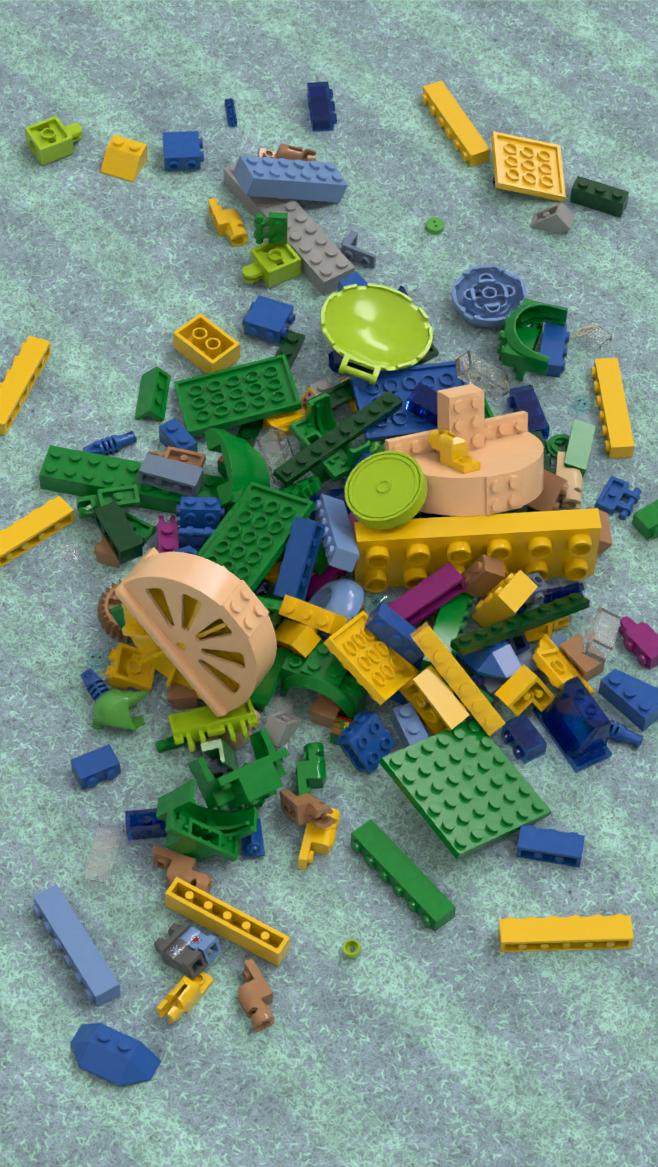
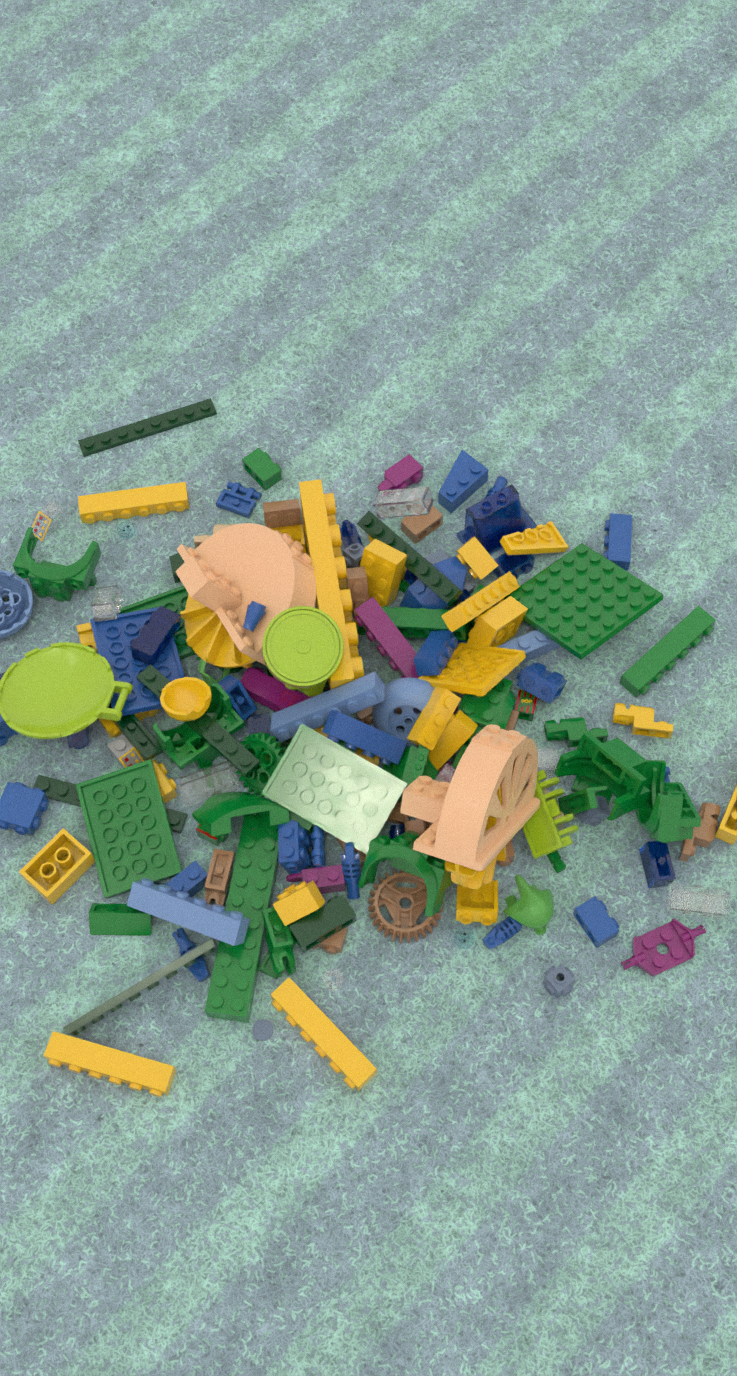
camera: 90 degrees left, 10 degrees up
sand blue brick [139,453,204,497] -> none
light grey slope [263,710,302,748] -> none
medium nougat plate [279,789,334,829] -> none
yellow plate [428,428,481,474] -> none
yellow brick [498,914,634,952] -> none
clear blue brick [507,385,550,439] -> none
yellow wing [532,634,595,698] -> none
blue brick [537,322,570,378] -> none
green gear [547,434,569,460] -> none
panel [563,419,596,478] -> none
none -> plate [63,938,217,1035]
none -> medium blue brick [127,878,250,946]
none -> yellow cylinder [160,677,212,722]
none -> blue cone [243,601,266,632]
none -> sand blue piece [252,1019,273,1041]
none -> yellow brick [272,880,325,926]
none -> yellow wing [500,521,568,555]
none -> sand blue brick [543,964,575,999]
none -> magenta plate [621,919,706,977]

